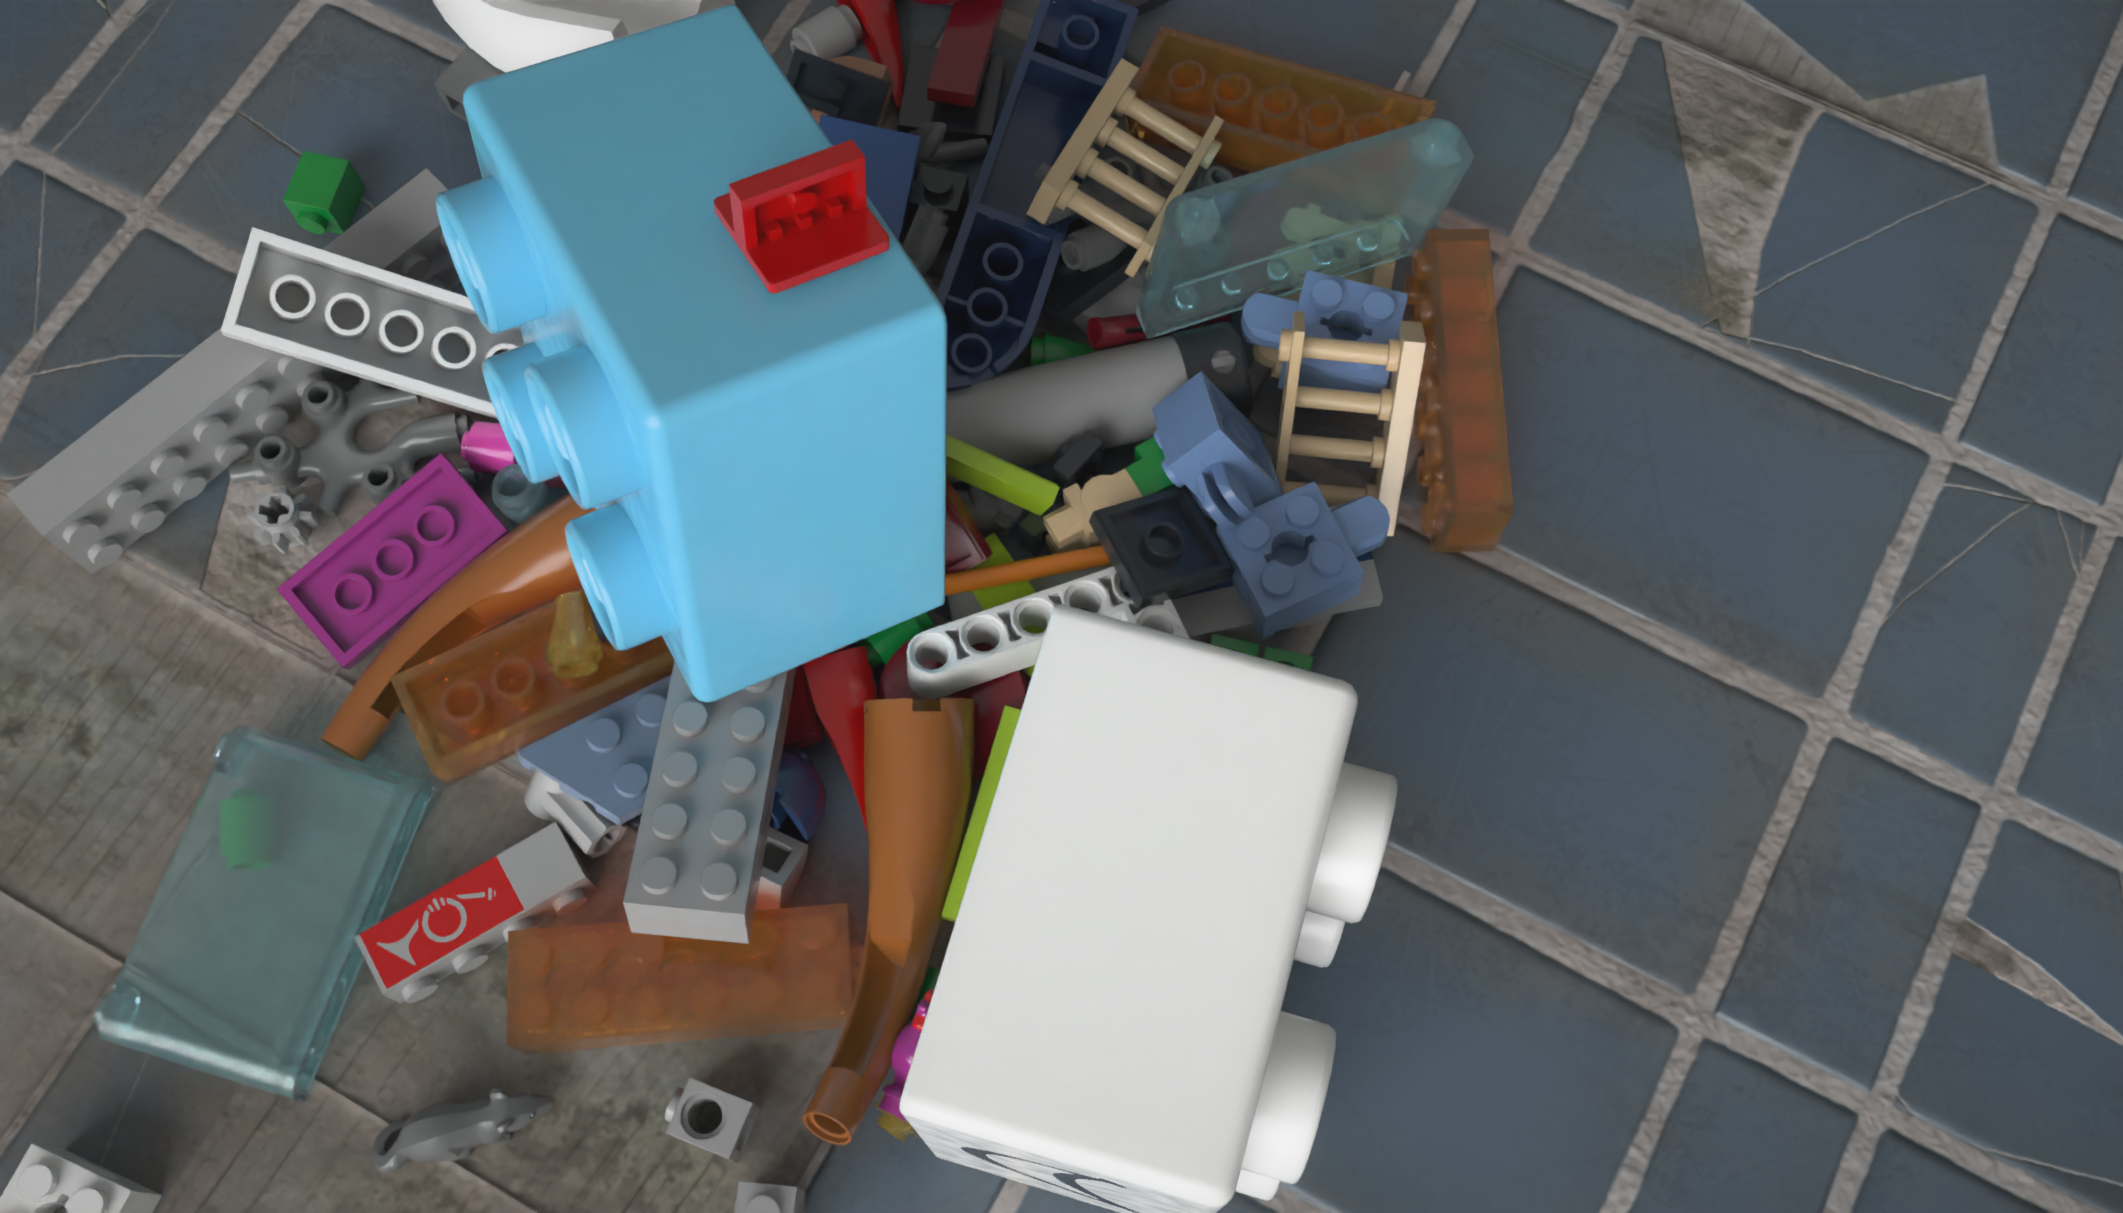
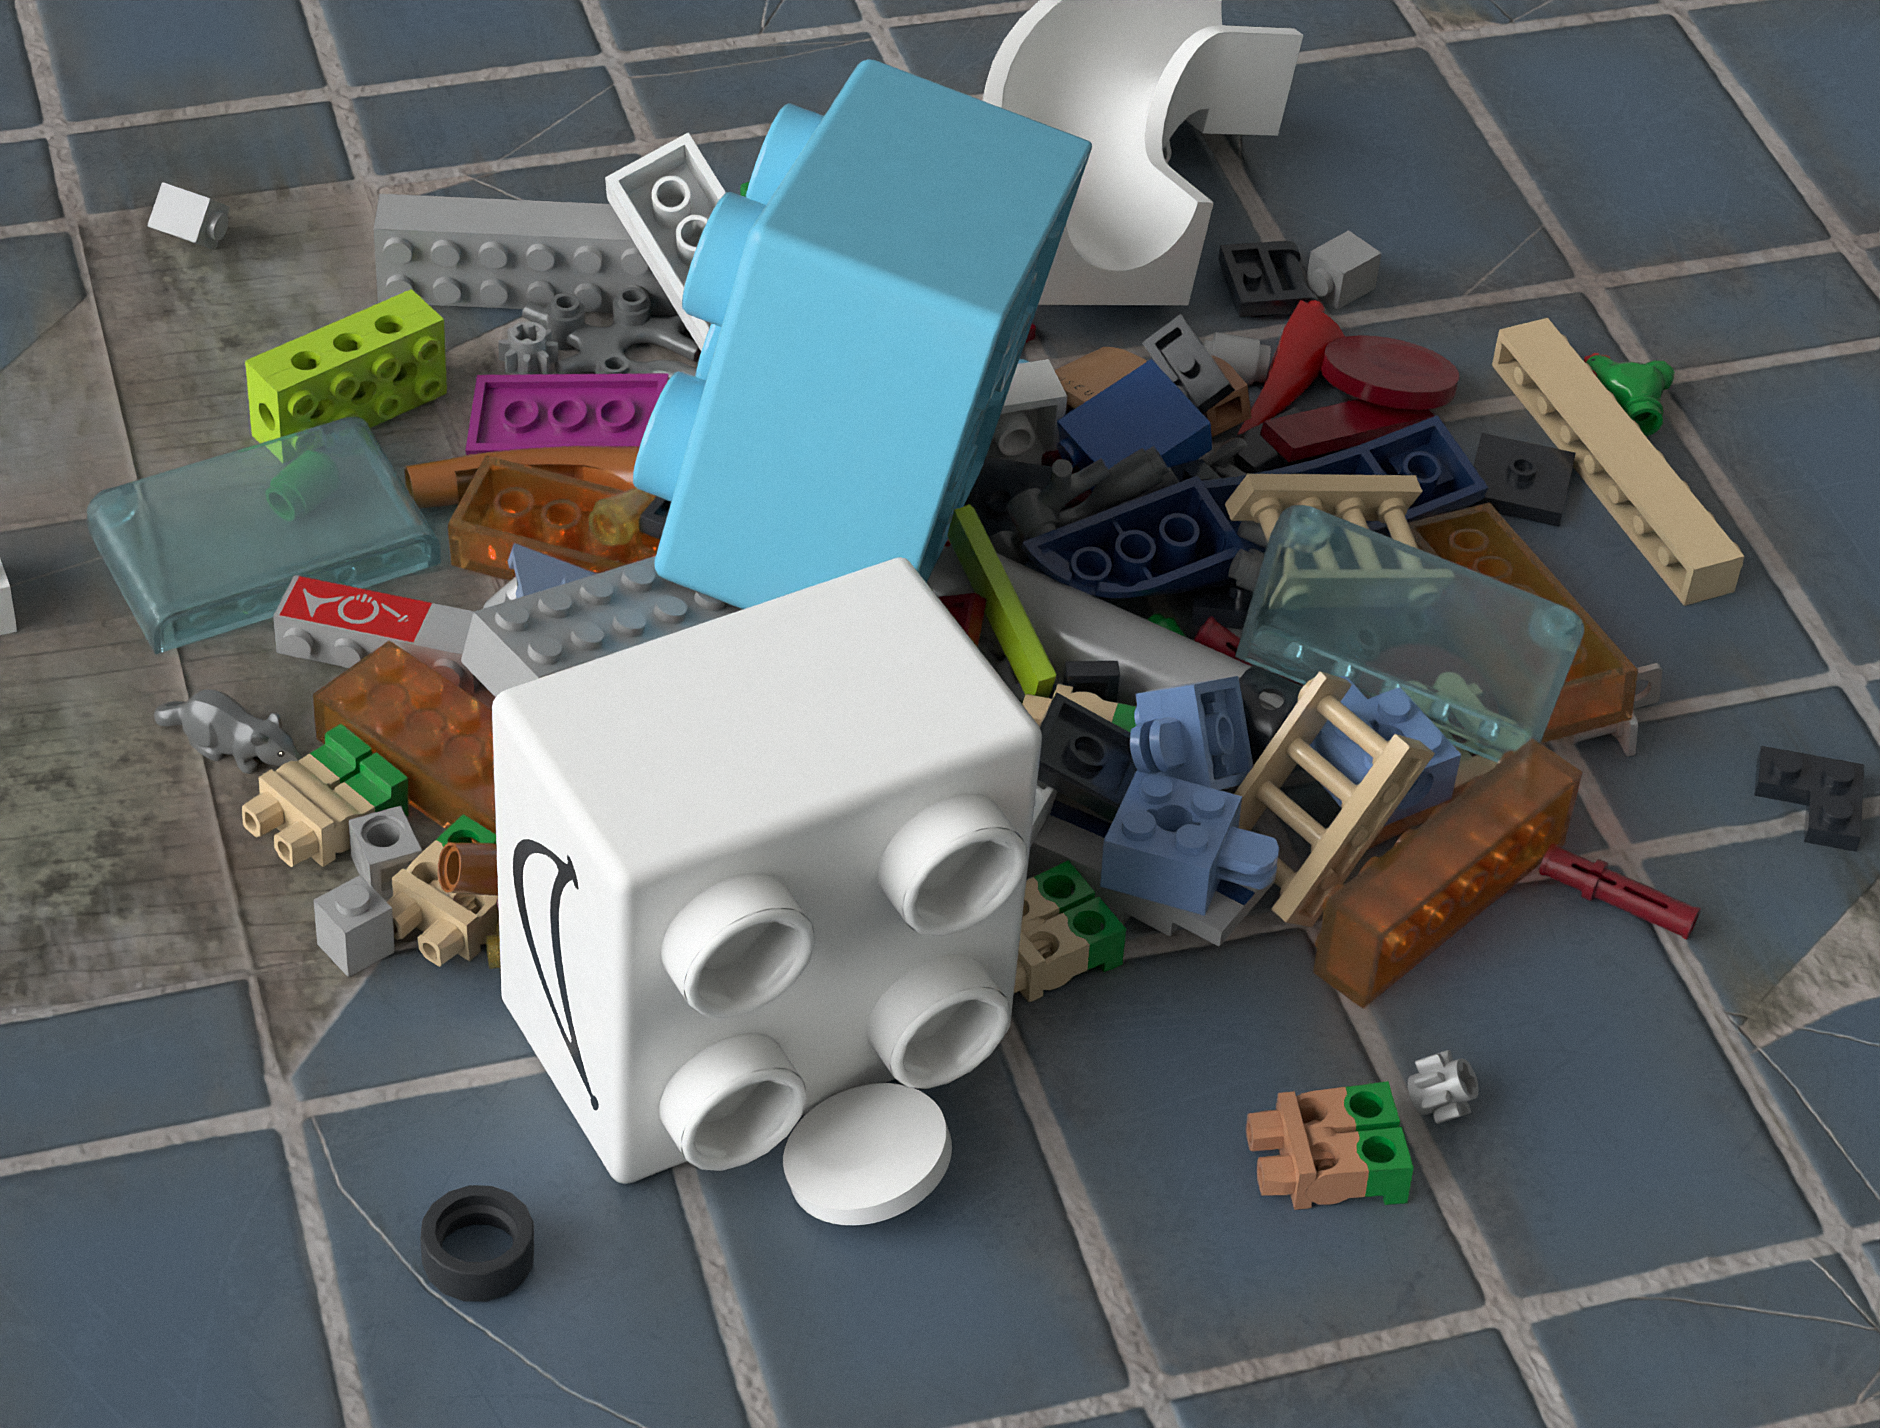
camera: 40 degrees right, 25 degrees down
red bracket [714,139,890,294] -> none
none -> tan hips [242,723,409,867]
none -> lime brick [245,289,447,467]
none -> tan hips [387,814,499,967]
none -> white piece [783,1083,952,1226]
none -> nougat hips [1246,1081,1414,1210]
none -> light grey gear [1408,1050,1479,1124]
none -> dark red pin [1539,843,1701,940]
none -> black plate [1754,746,1864,852]

